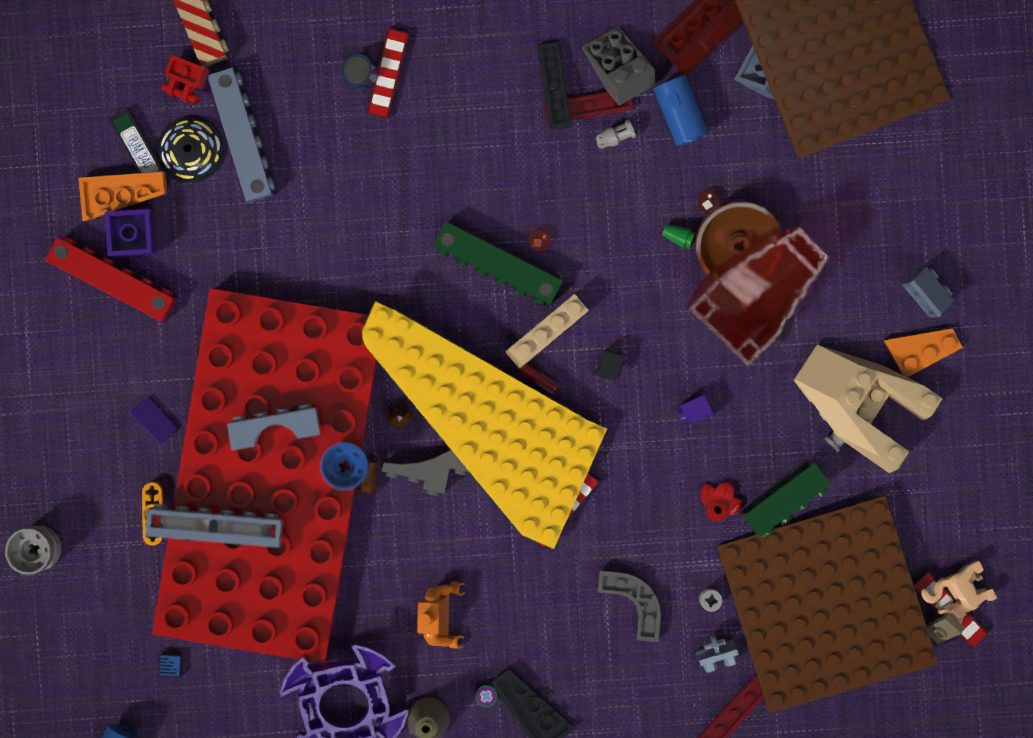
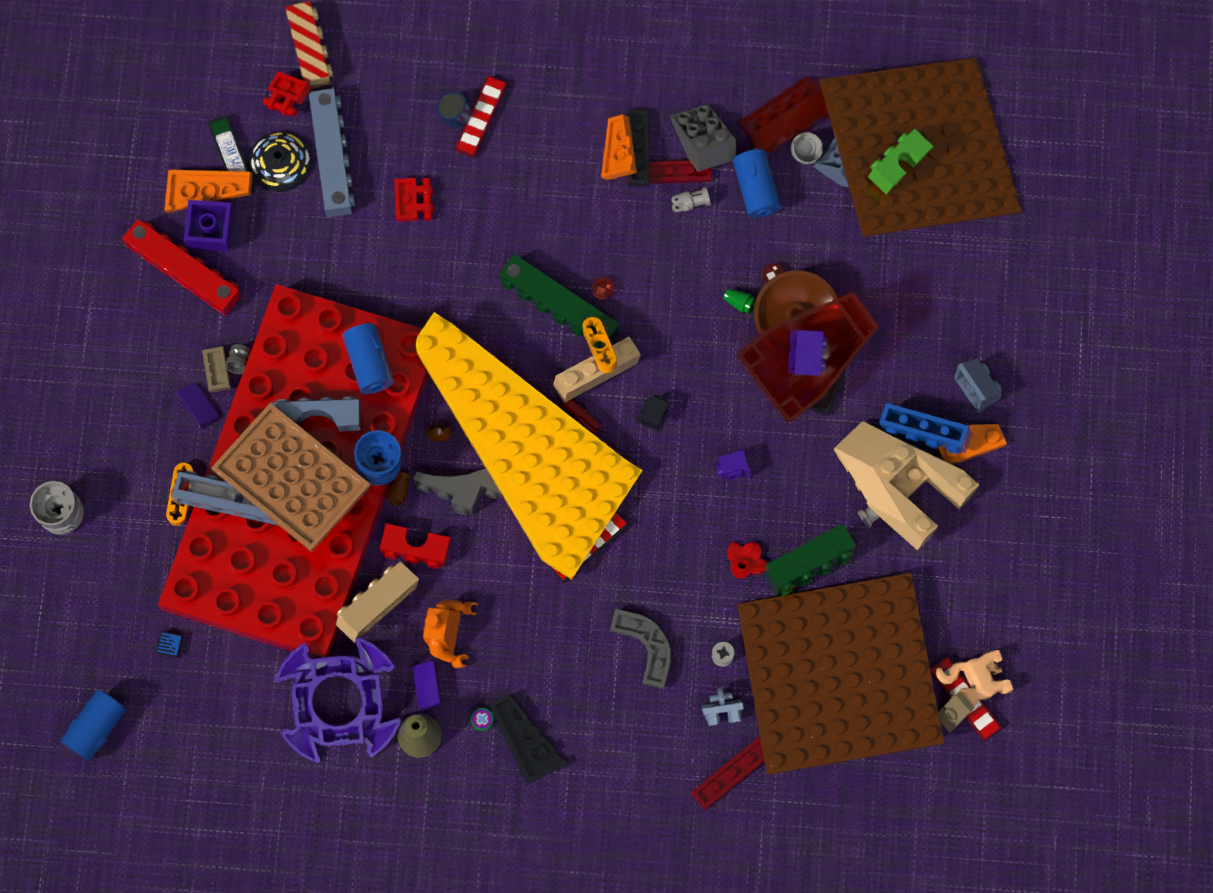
camera: 15 degrees right, 15 degrees down
none -> dark tan plate [202,346,231,393]
none -> medium nougat plate [211,403,371,552]
none -> dark grey wheel [225,344,251,374]
none -> tan brick [336,562,419,643]
none -> blue piece [342,323,395,394]
none -> red arch [380,524,451,569]
none -> red plate [394,178,434,222]
none -> dark purple slope [412,661,441,710]
none -> light orange beam [583,317,617,373]
none -> orange wing [601,114,637,180]
none -> dark purple brick [788,330,827,376]
none -> light grey hair [791,132,823,164]
none -> bright green arch [868,129,933,194]
none -> blue brick [879,403,972,454]

